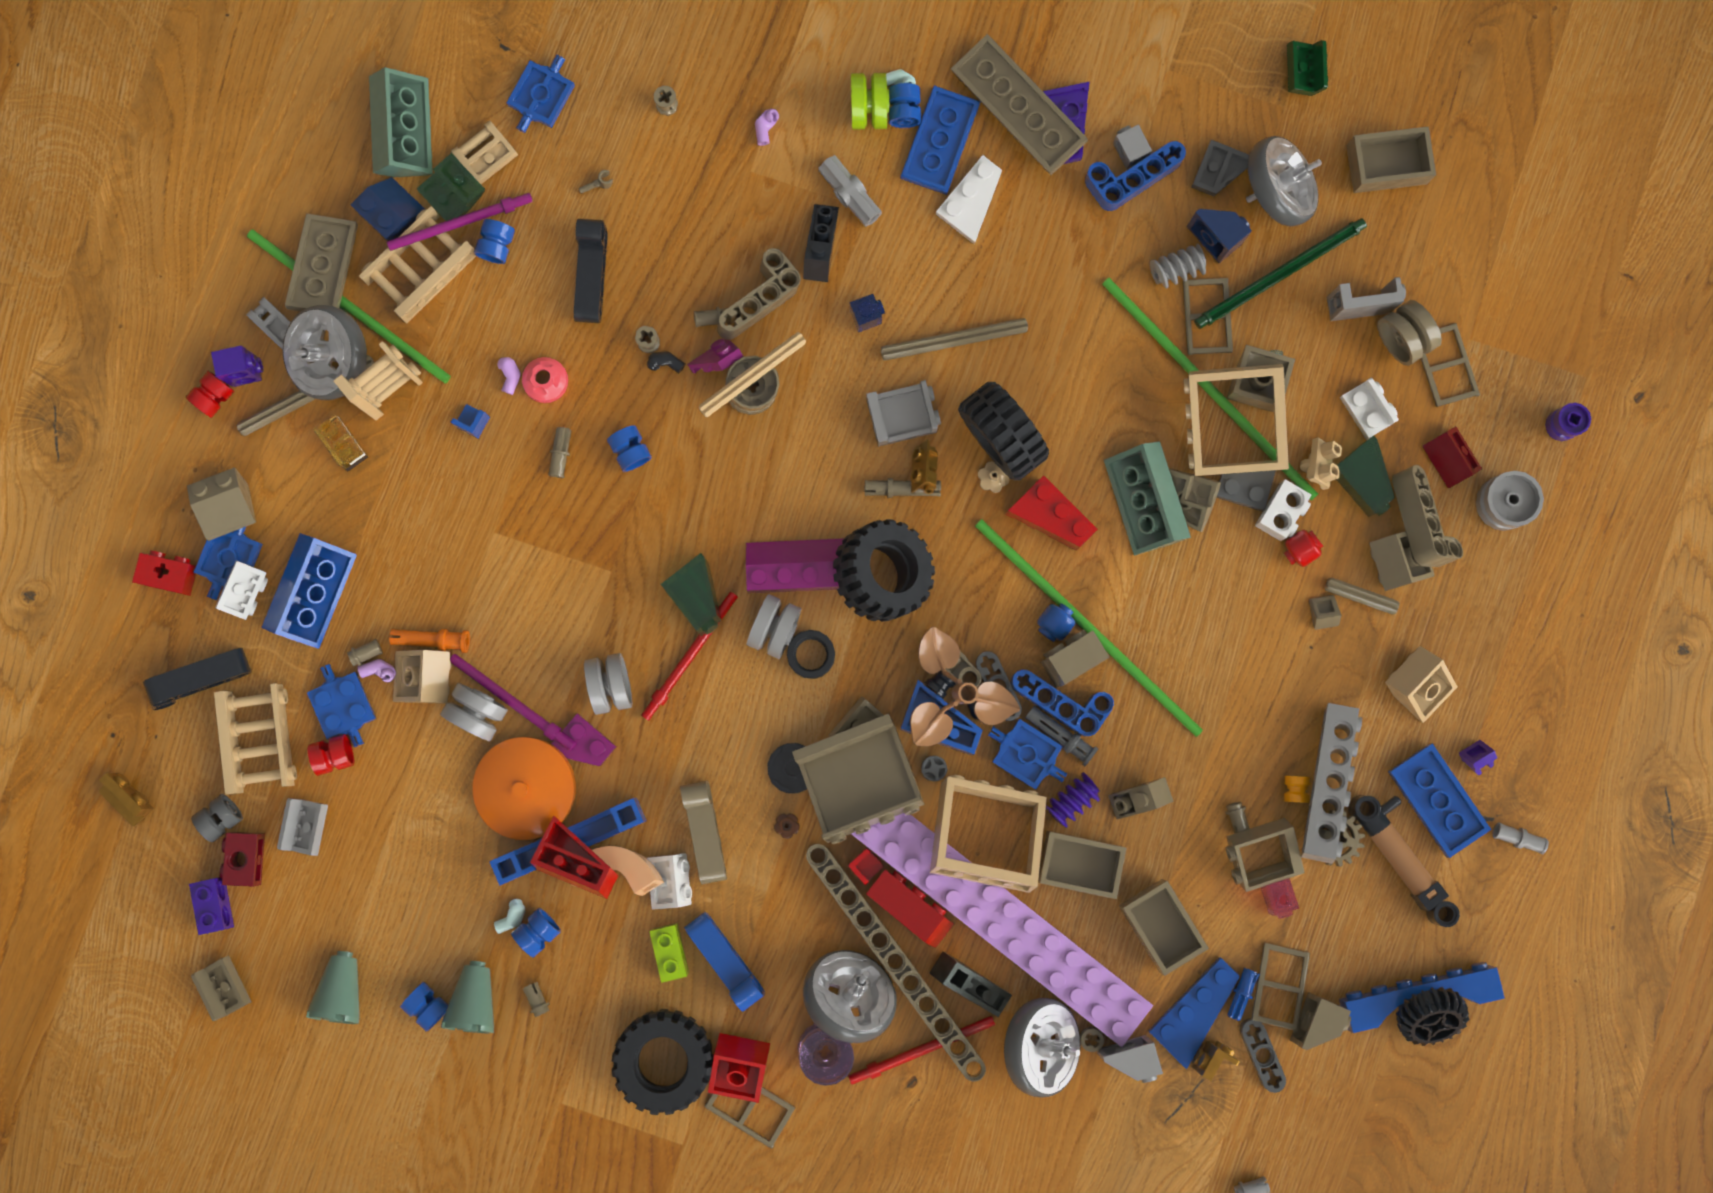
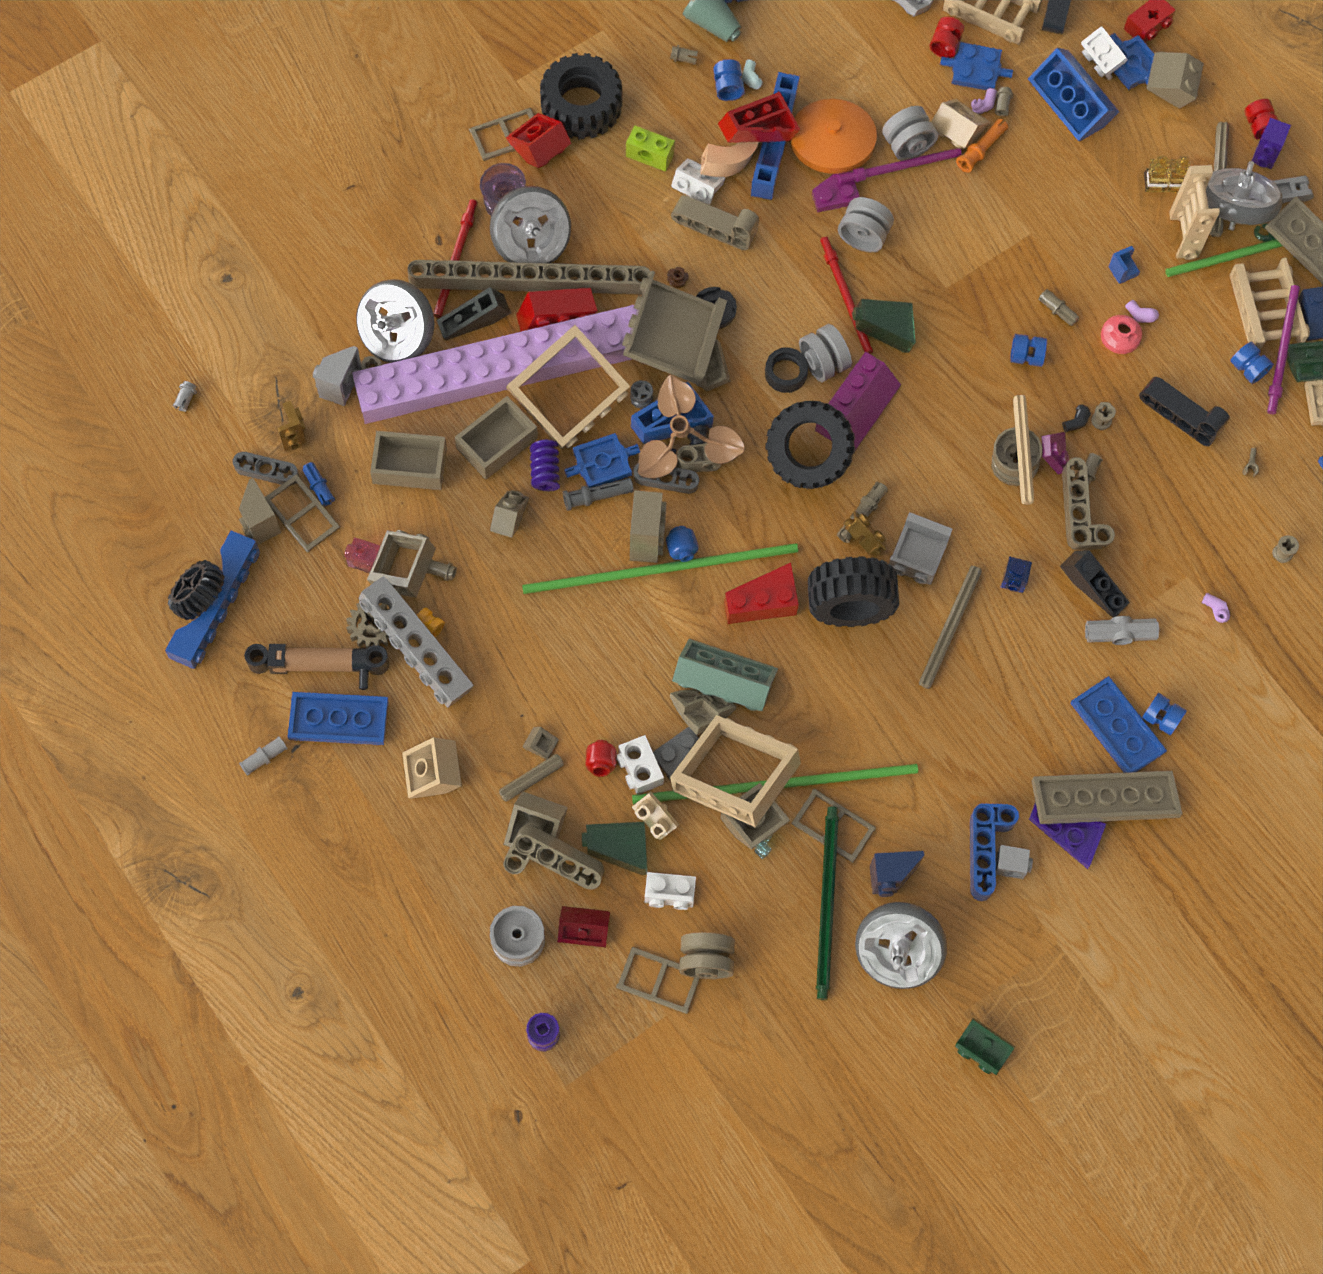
camera: 125 degrees right, 15 degrees down
blue beam [684,912,765,1012] -> none
red panel [848,847,884,885] -> none
lime wheel [851,73,889,130] -> none
light aqua arm [886,69,916,86] -> none
white wing [936,155,1002,245] -> none
blue beam [1010,670,1114,736] -> none
blue wing [1148,957,1240,1069] -> none
light grey piece [1150,243,1206,289] -> none
dark grey wing [1191,140,1249,197] -> none
light grey panel [1327,277,1406,321] -> none
dark tan piece [1346,126,1436,193] -> none
dark purple tile [1459,740,1497,775] -> none

